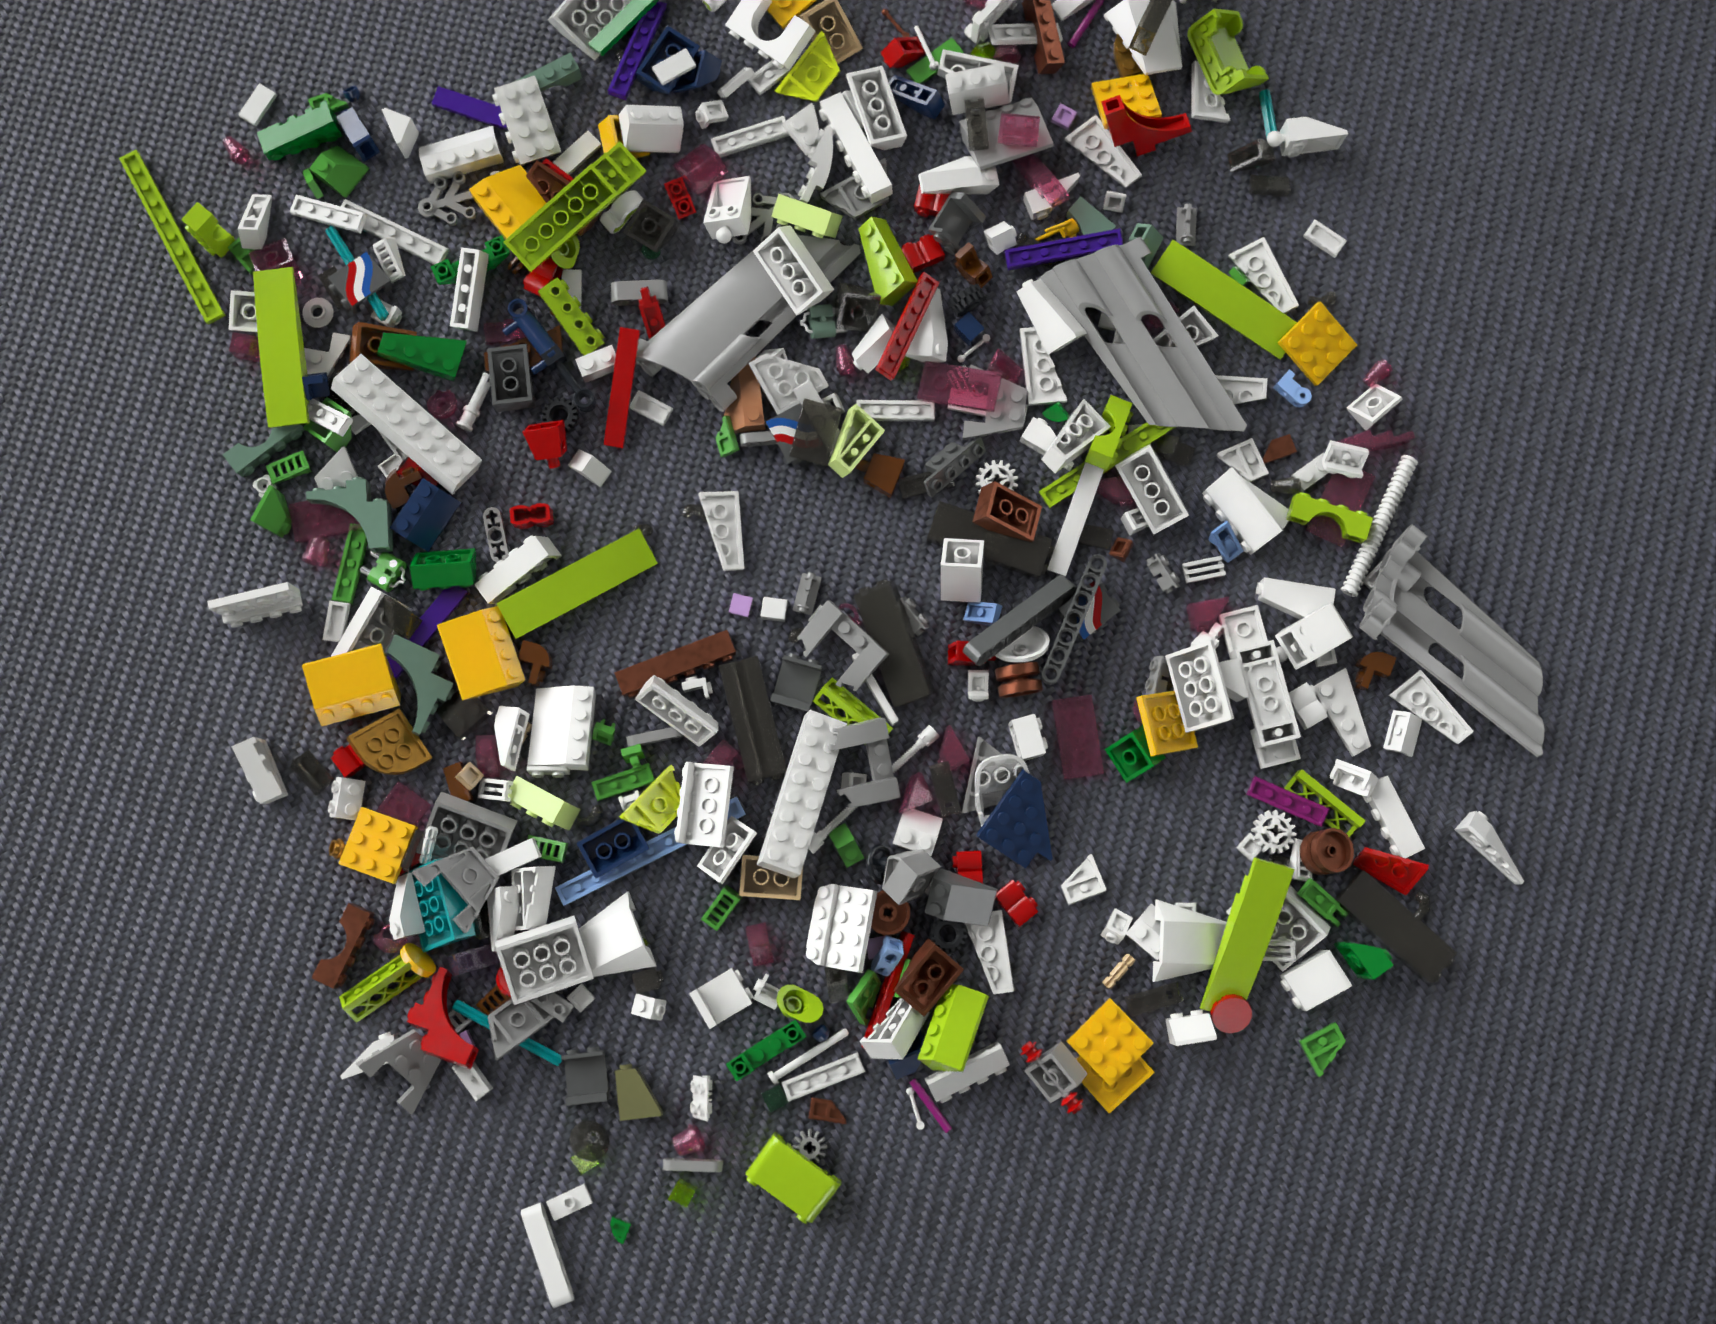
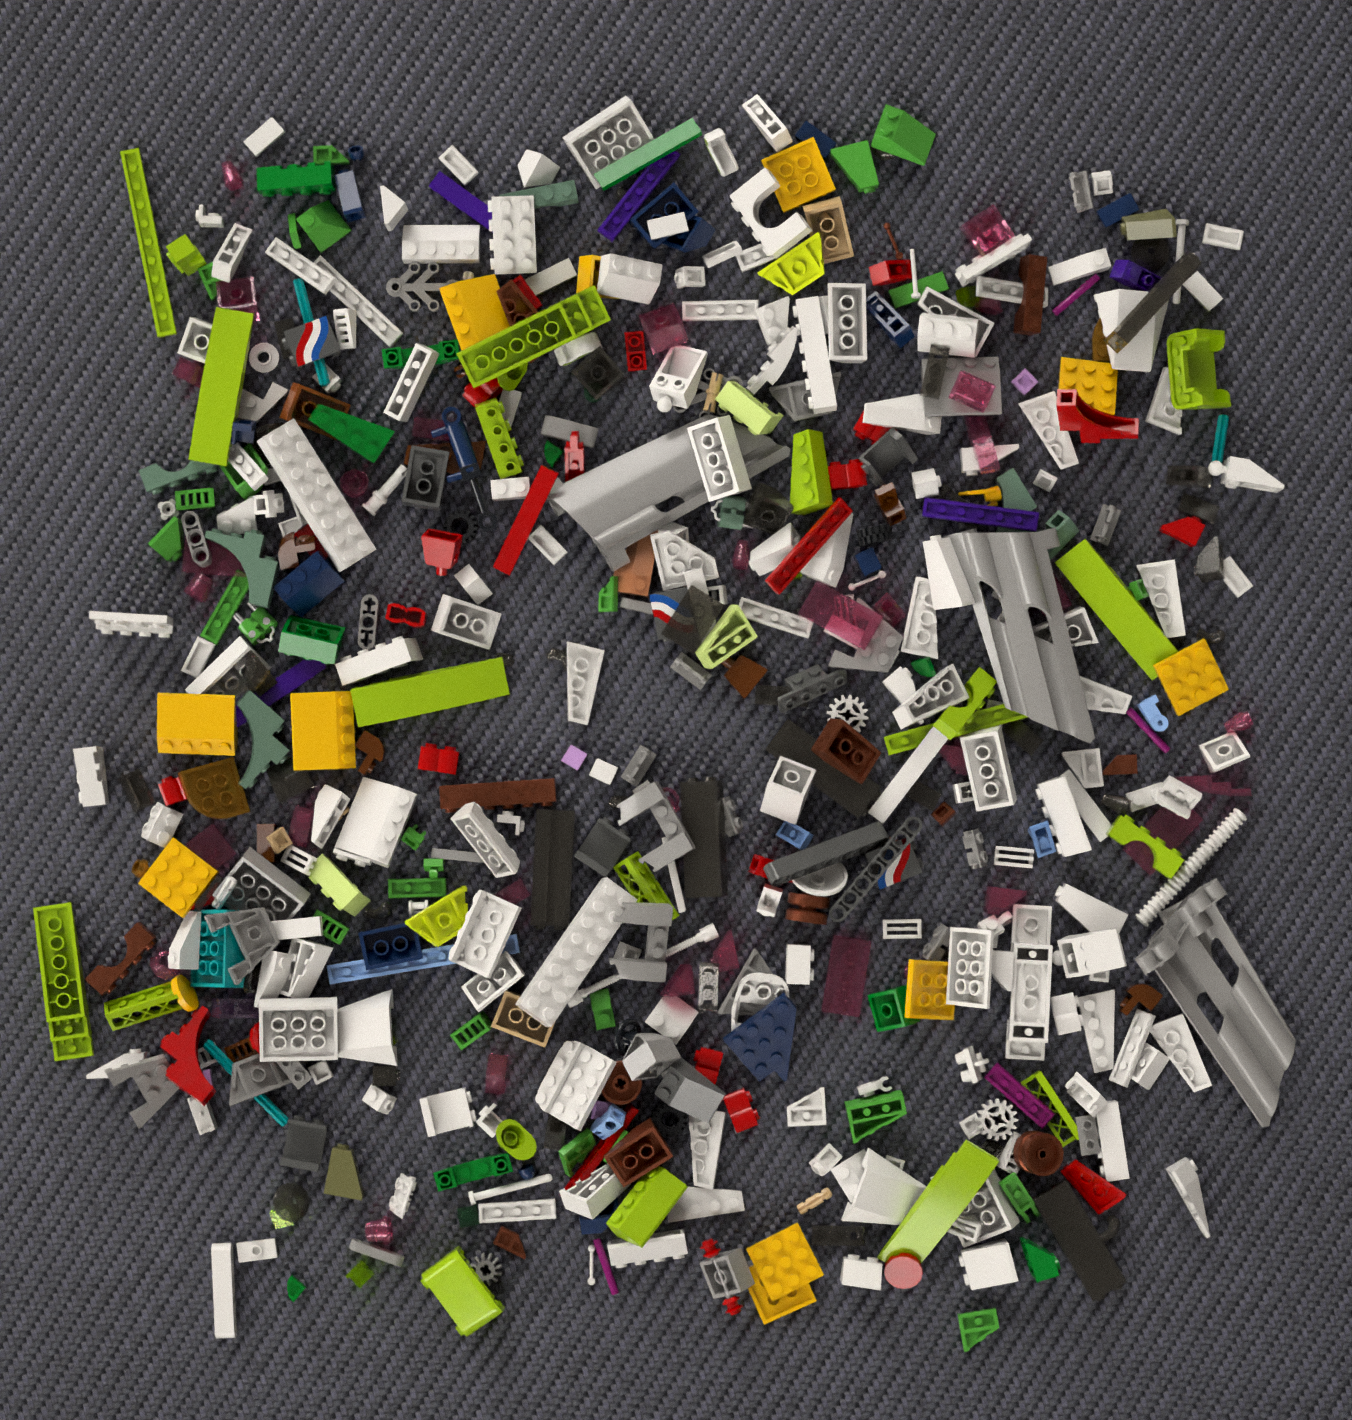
camera: 25 degrees right, 5 degrees up
none -> lime slope [33,902,94,1062]
none -> light grey beam [181,511,212,568]
none -> white bracket [196,205,224,228]
none -> white brick [253,490,284,518]
none -> red brick [418,743,460,775]
none -> white slope [431,594,501,650]
none -> white tile [439,145,479,186]
none -> white slope [518,149,560,187]
none -> green tile [544,440,563,467]
none -> white wing [667,1186,745,1223]
none -> light grey hinge [670,652,712,690]
none -> tan pin [703,372,724,413]
none -> bright green wedge [844,1090,907,1144]
none -> white plate [857,1076,892,1097]
none -> white tile [883,919,922,939]
none -> white hips [955,1046,989,1083]
none -> light grey hinge [1075,1115,1100,1156]
none -> white tile [1109,1009,1156,1088]
none -> magenta bar [1126,707,1171,754]
none -> red slope [1158,516,1205,547]
none -> clear smoke slope [1194,537,1225,583]

